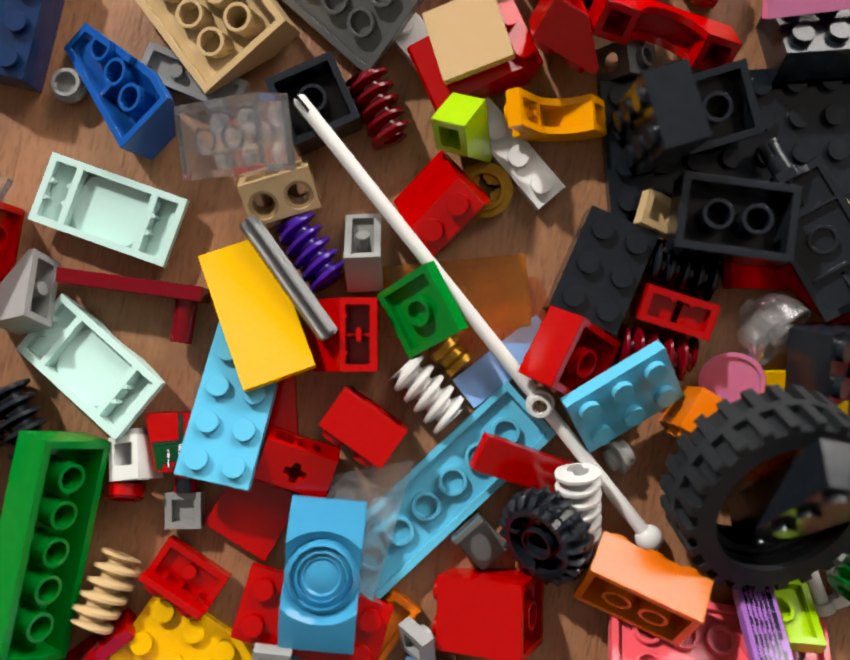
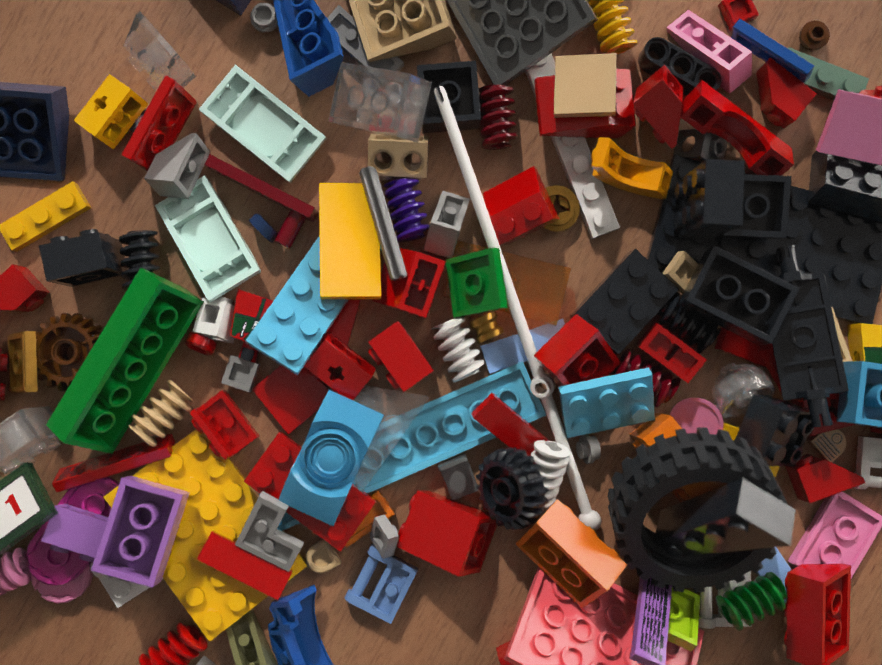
camera: 20 degrees right, 0 degrees up
lime slope [431,92,492,163] -> none
none -> dark blue tile [249,214,278,243]

